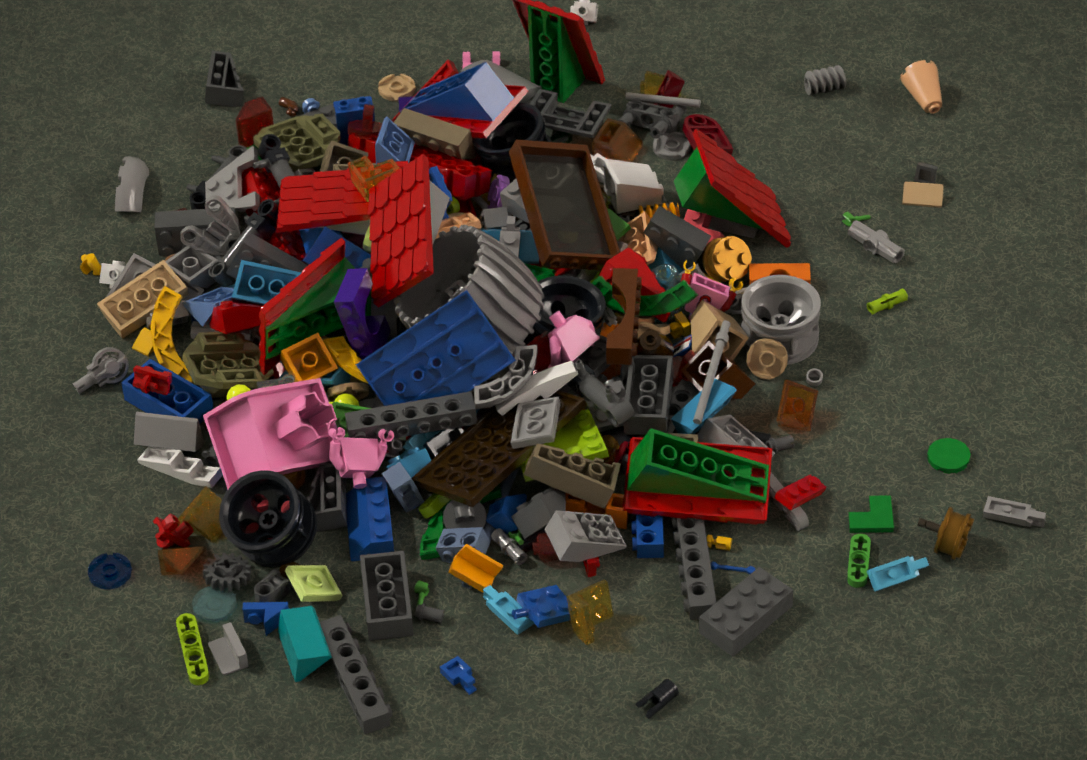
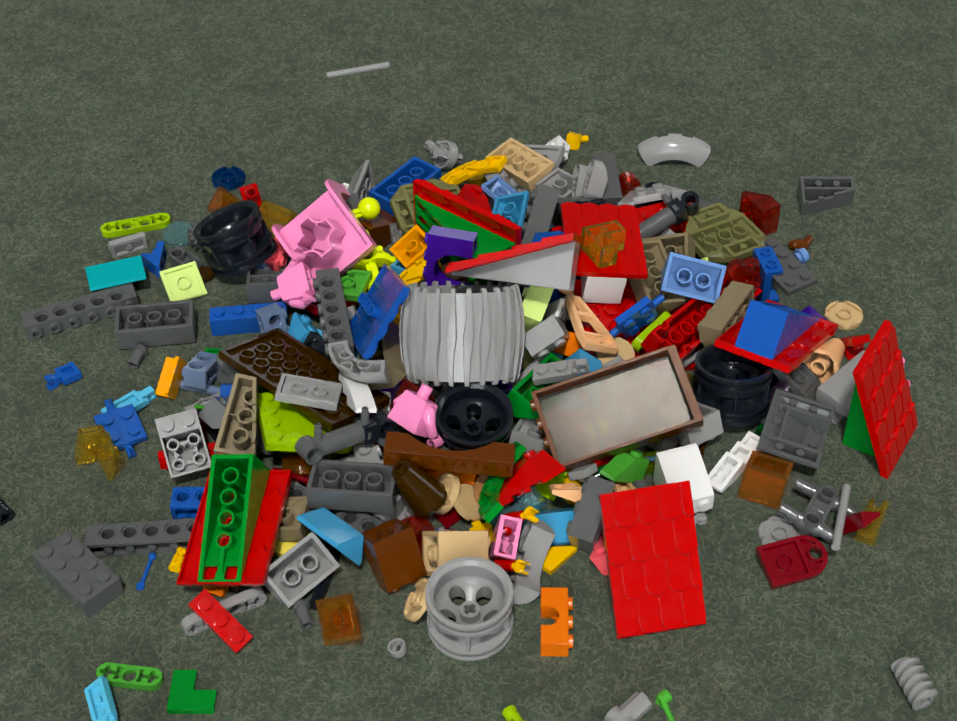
camera: 90 degrees right, 0 degrees up
red hips [133,365,172,396] -> none
bright green hand [414,580,429,608] -> none
light grey bar [693,320,731,424] -> none
pearl gold wheel [703,236,752,282] -> none

